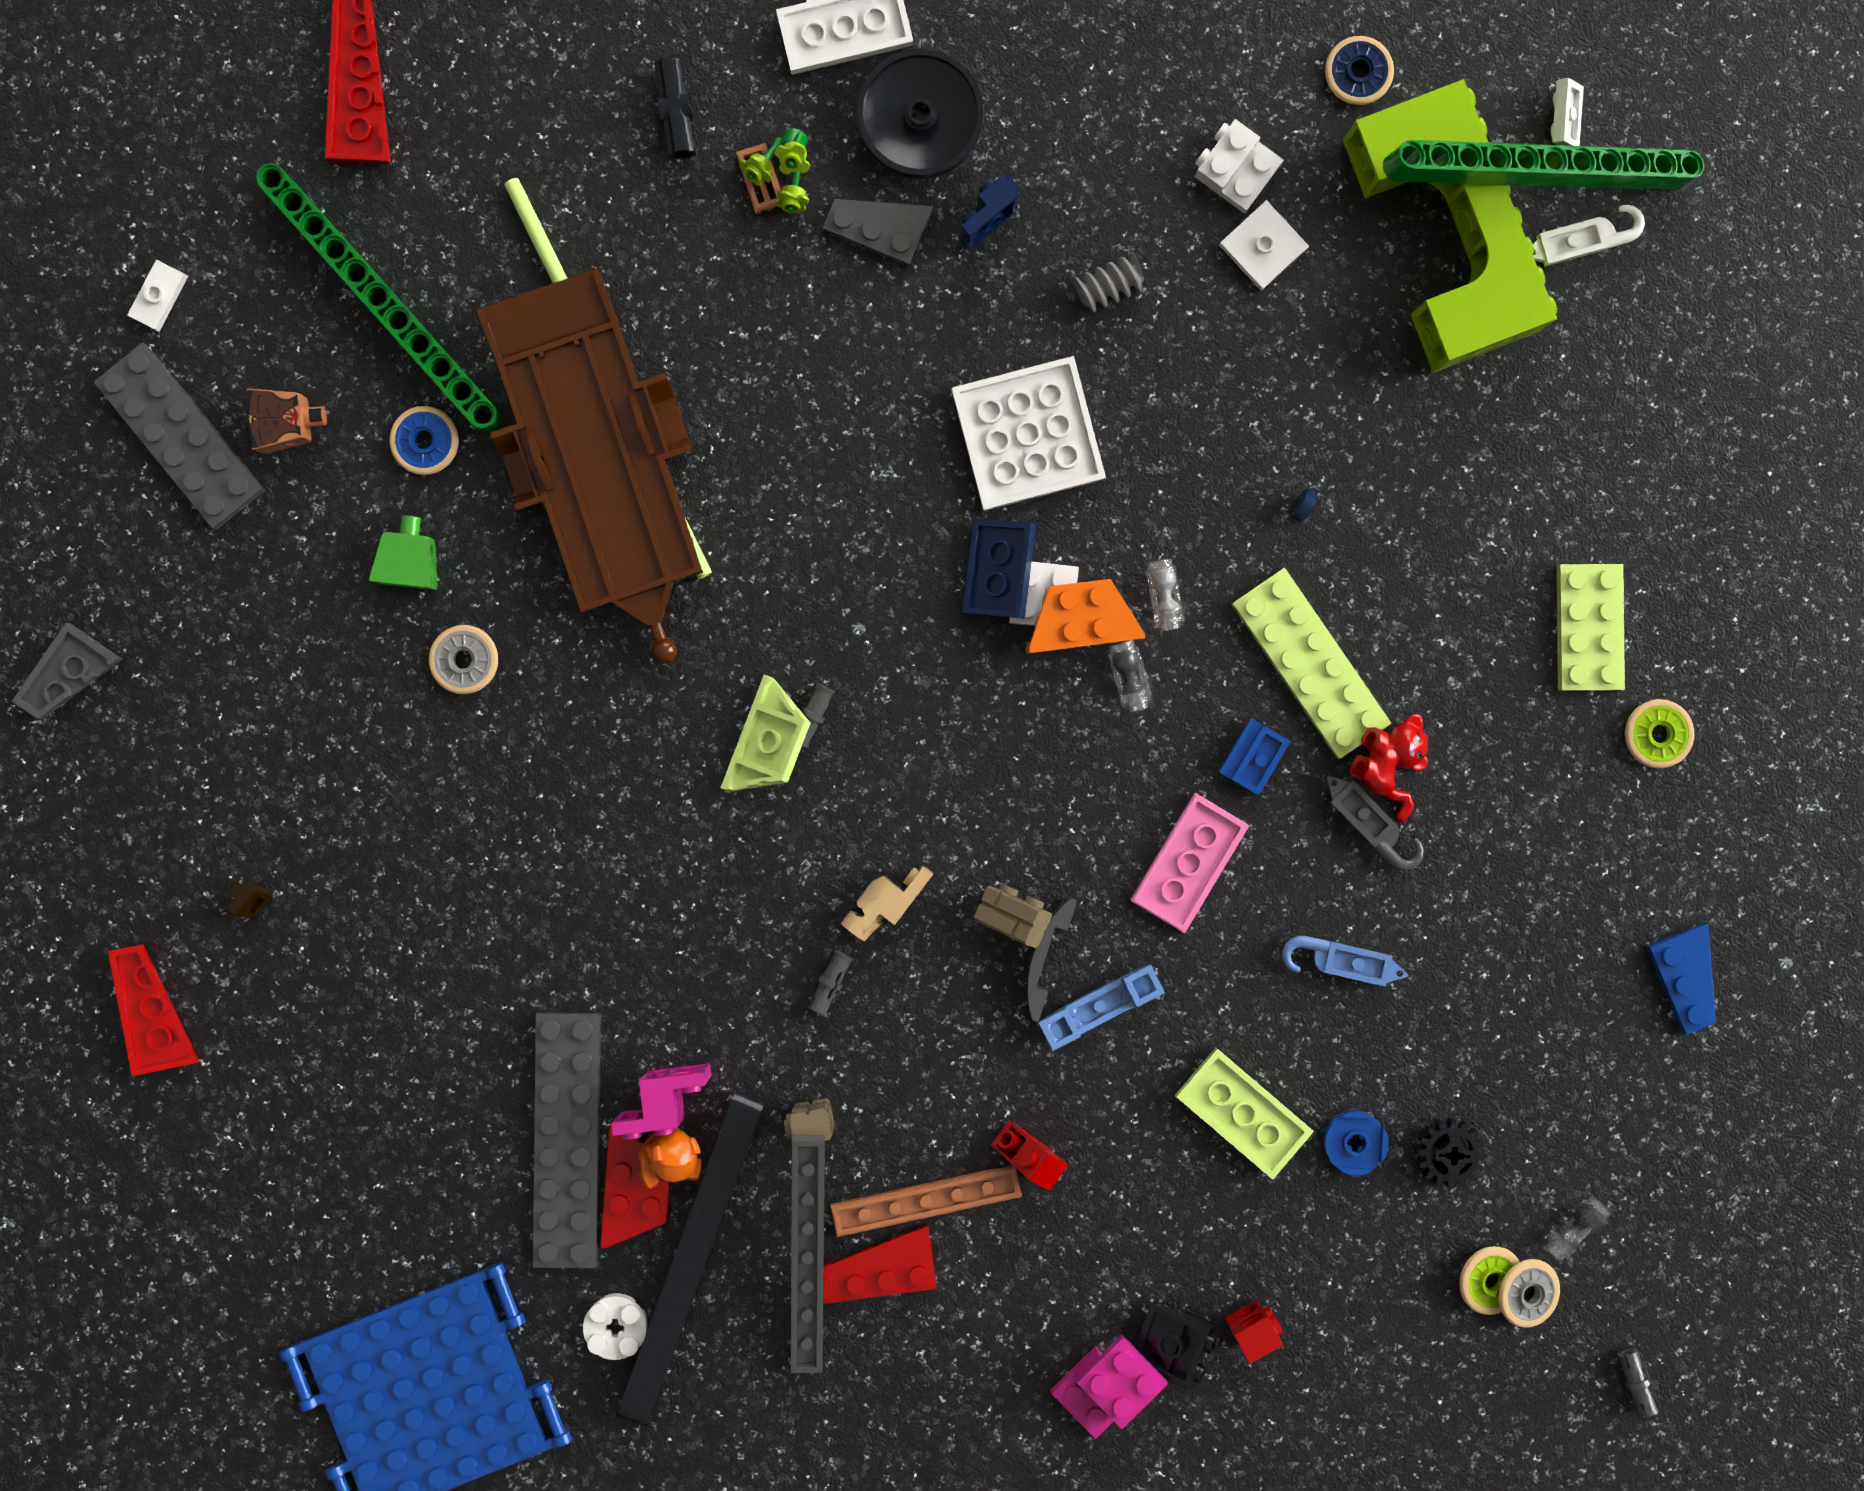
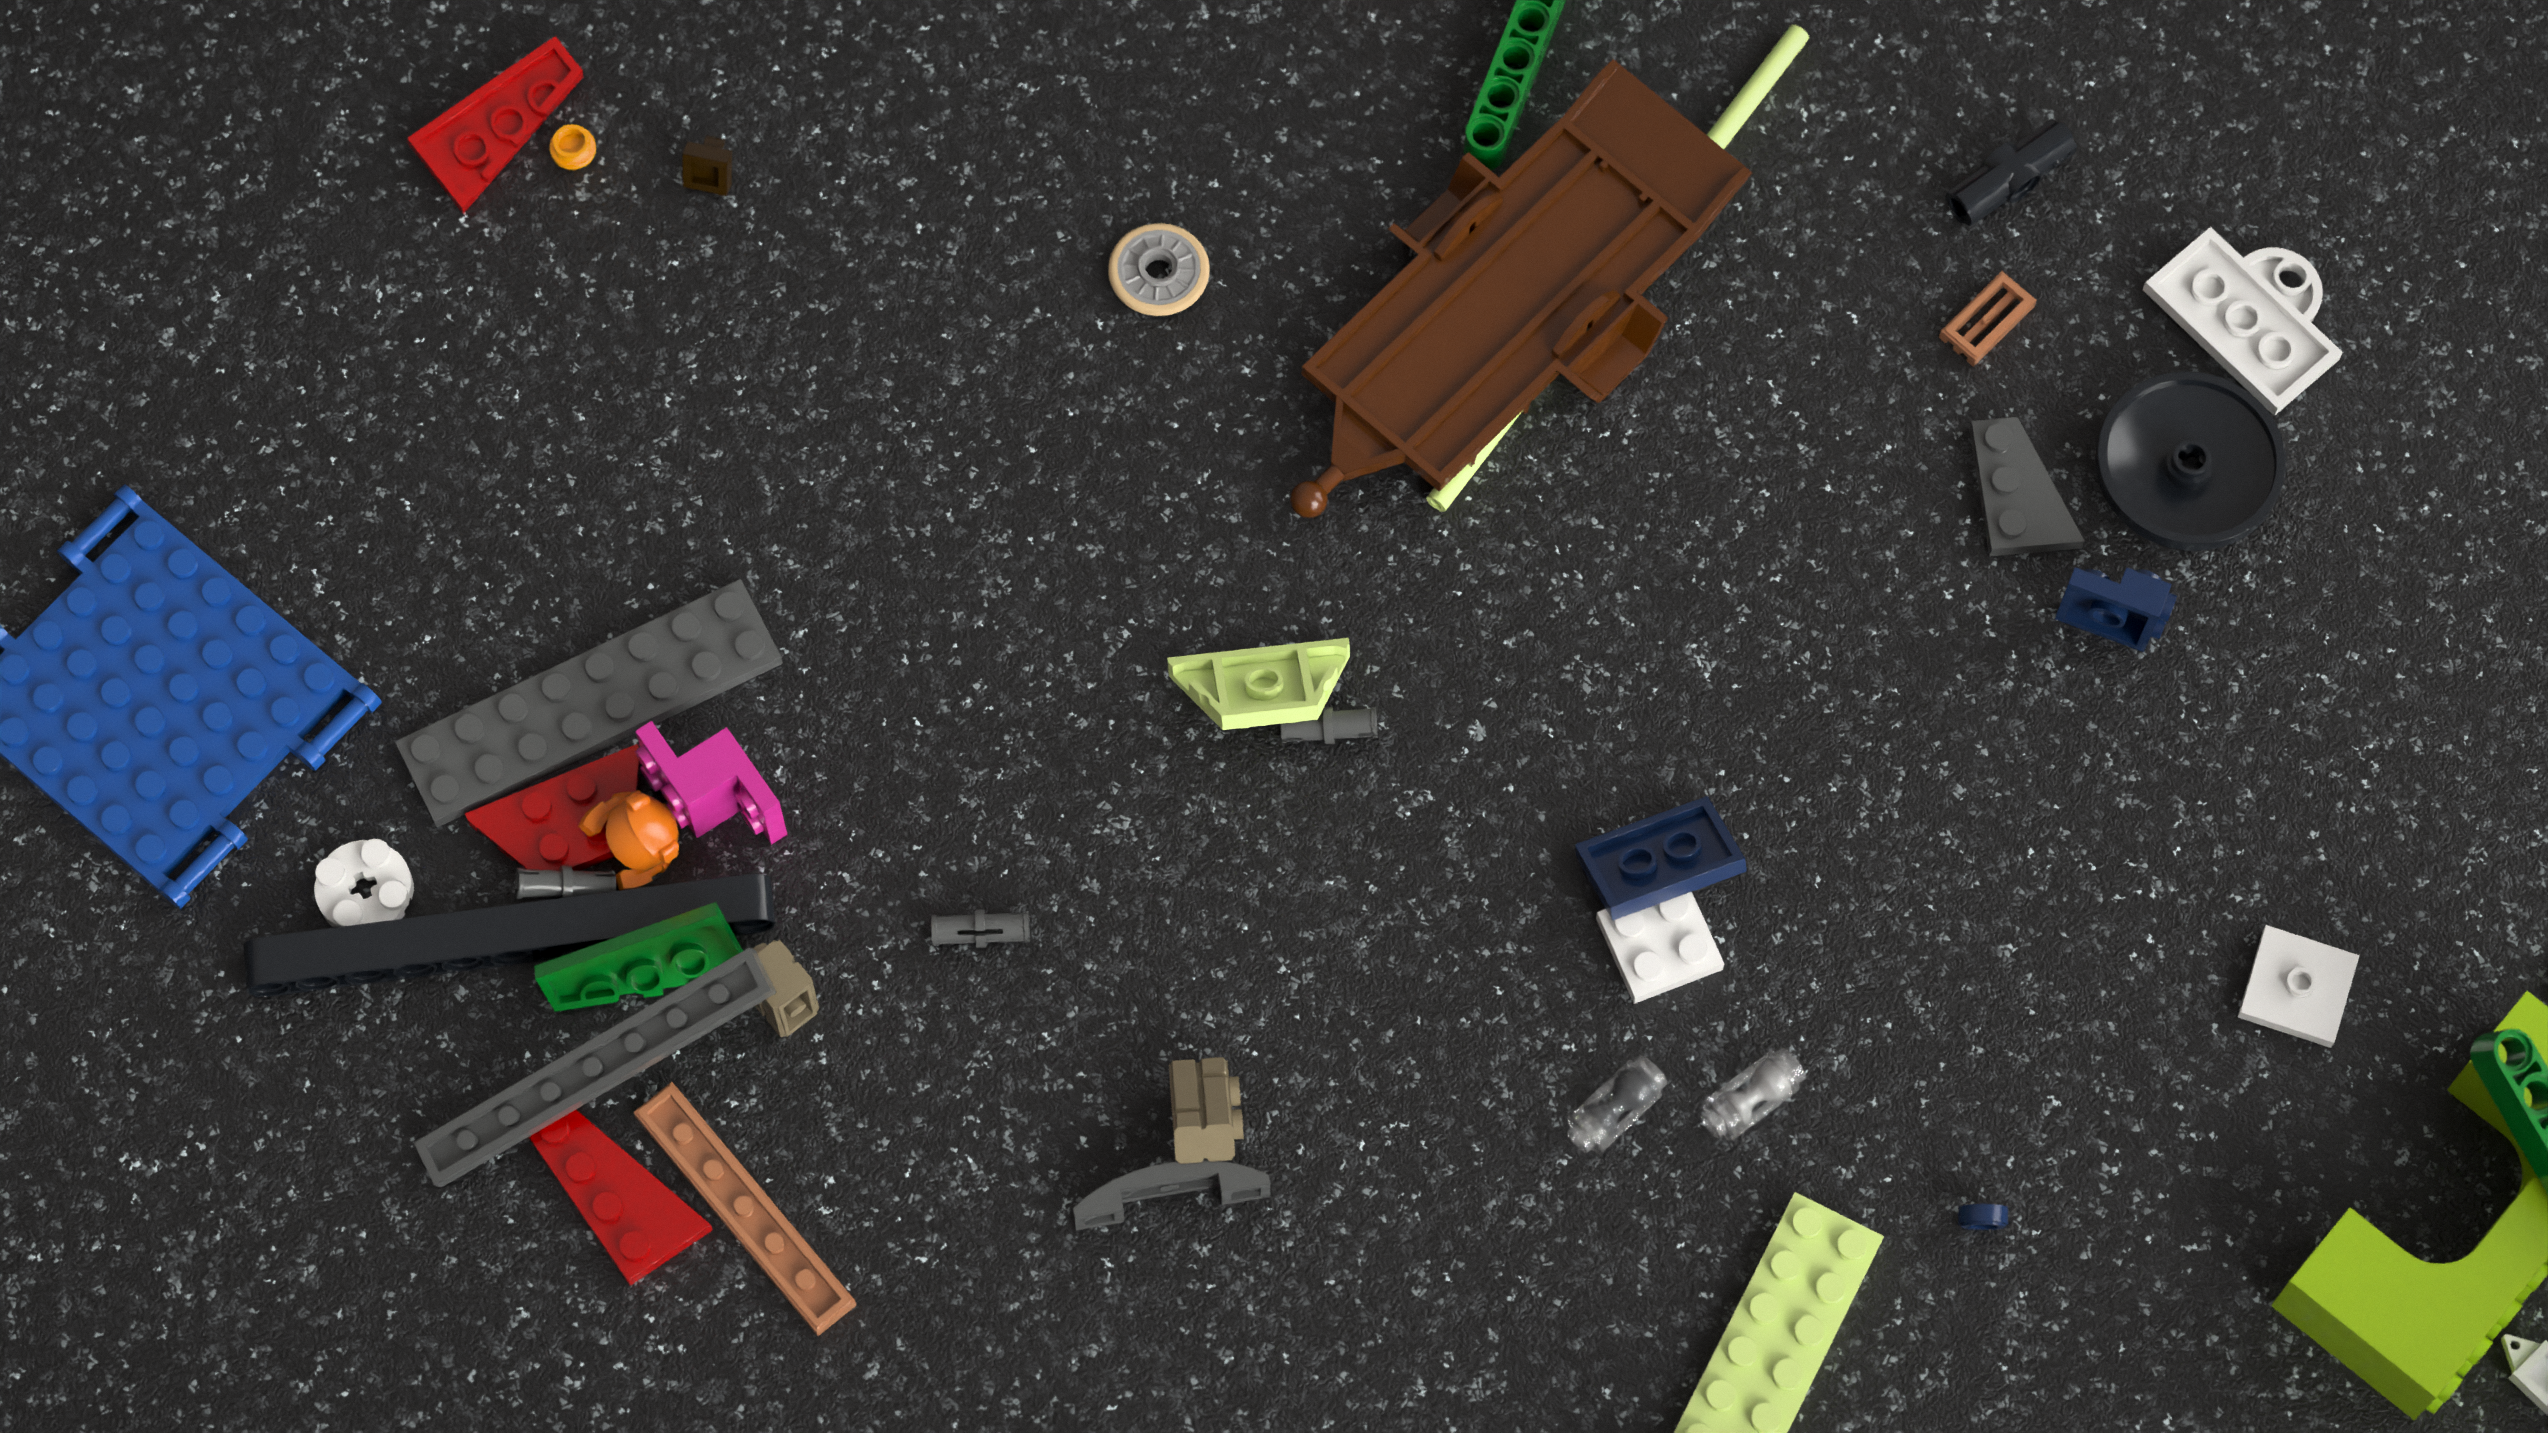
camera: 60 degrees right, 20 degrees down
bright green torso [369,515,438,591] -> none
blue wheel [390,406,459,475] -> none
lime plant [739,128,810,213] -> none
tan plate [841,866,933,941] -> none
white plate [951,356,1106,511] -> none
red slope [991,1120,1068,1191] -> none
orange wing [1026,579,1145,653] -> none
medium blue slope [1038,964,1165,1051] -> none
light grey piece [1073,252,1144,313] -> none
bright pink tile [1130,793,1250,933] -> none
white plate [1195,119,1284,214] -> none
blue plate [1218,718,1291,796] -> none
none -> dark grey pin [515,865,616,899]
none -> green wing [535,902,743,1012]
none -> light orange plate [550,124,596,170]

